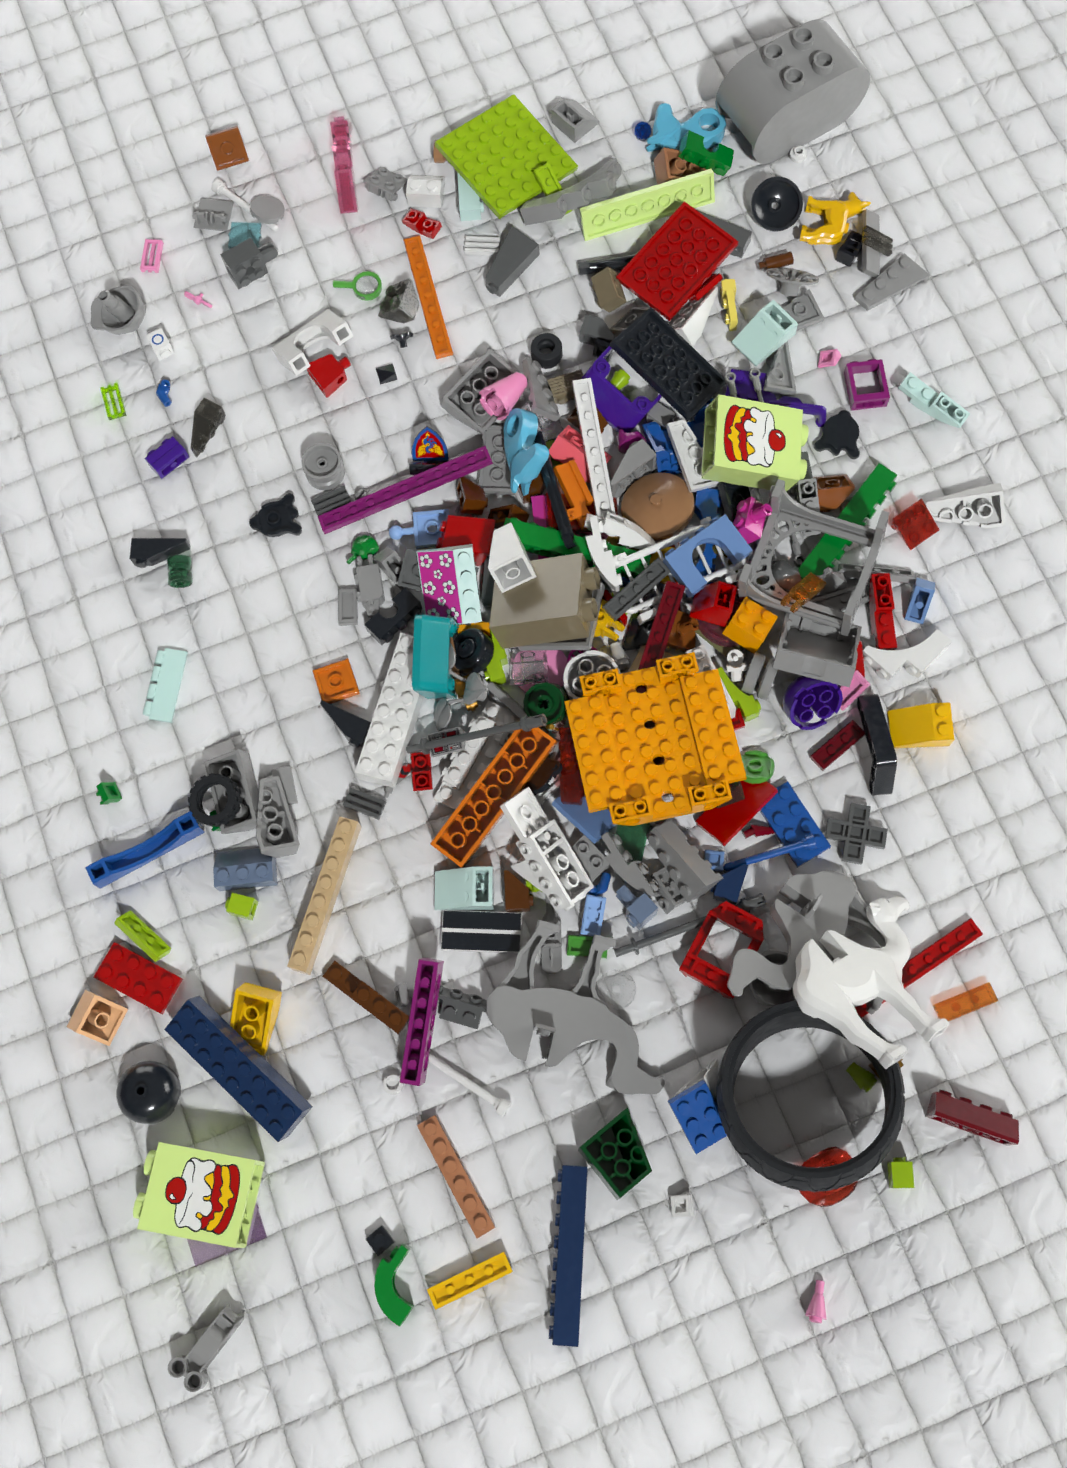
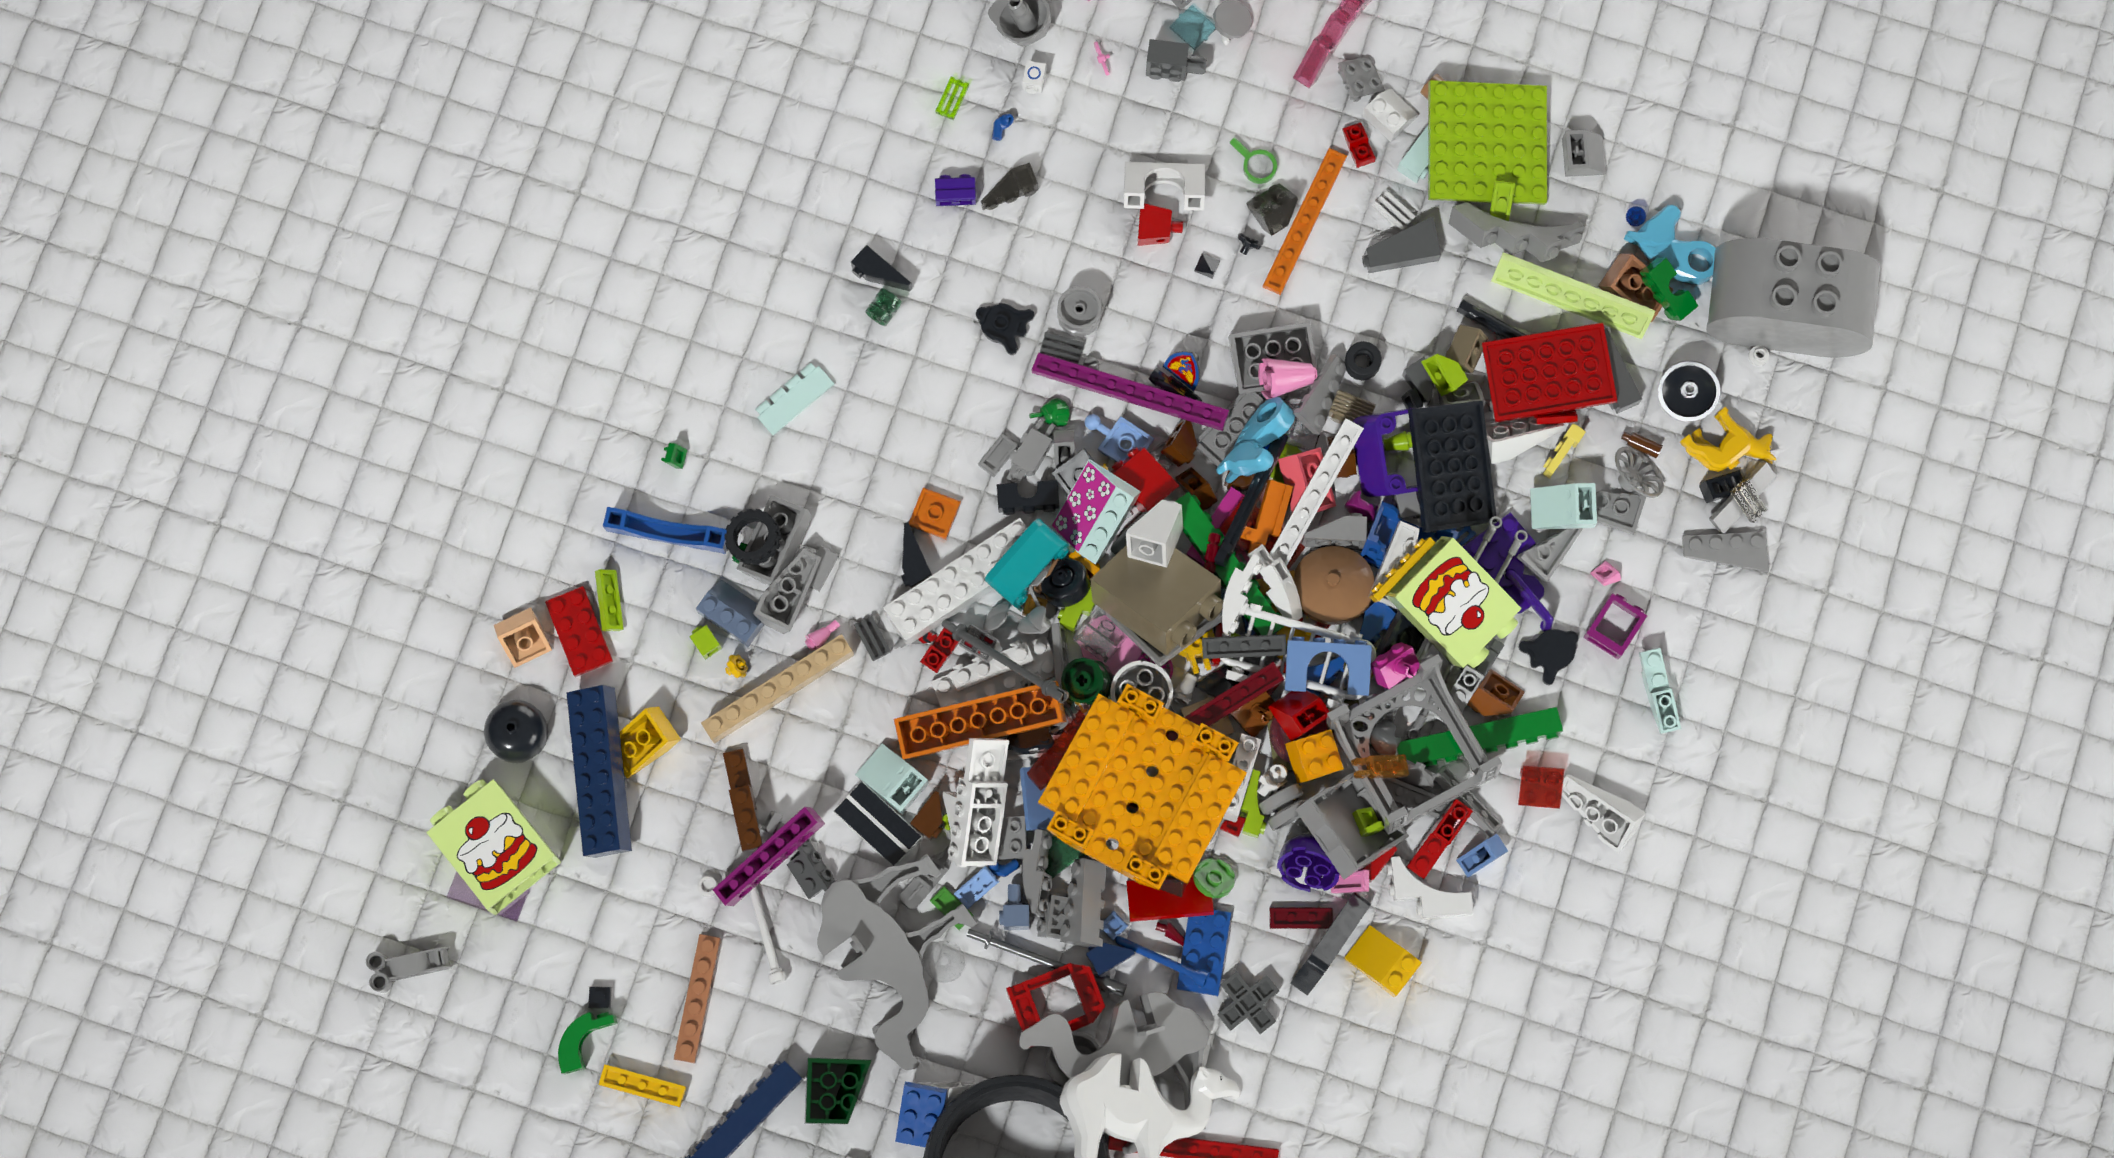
camera: 35 degrees right, 5 degrees up
none -> yellow piece [725,654,748,678]
none -> bright pink cone [805,620,840,651]
none -> dark red axle [1203,533,1221,574]
none -> lime tile [1352,807,1384,837]
none -> yellow plate [1369,537,1436,603]
none -> lime slope [1421,354,1468,396]

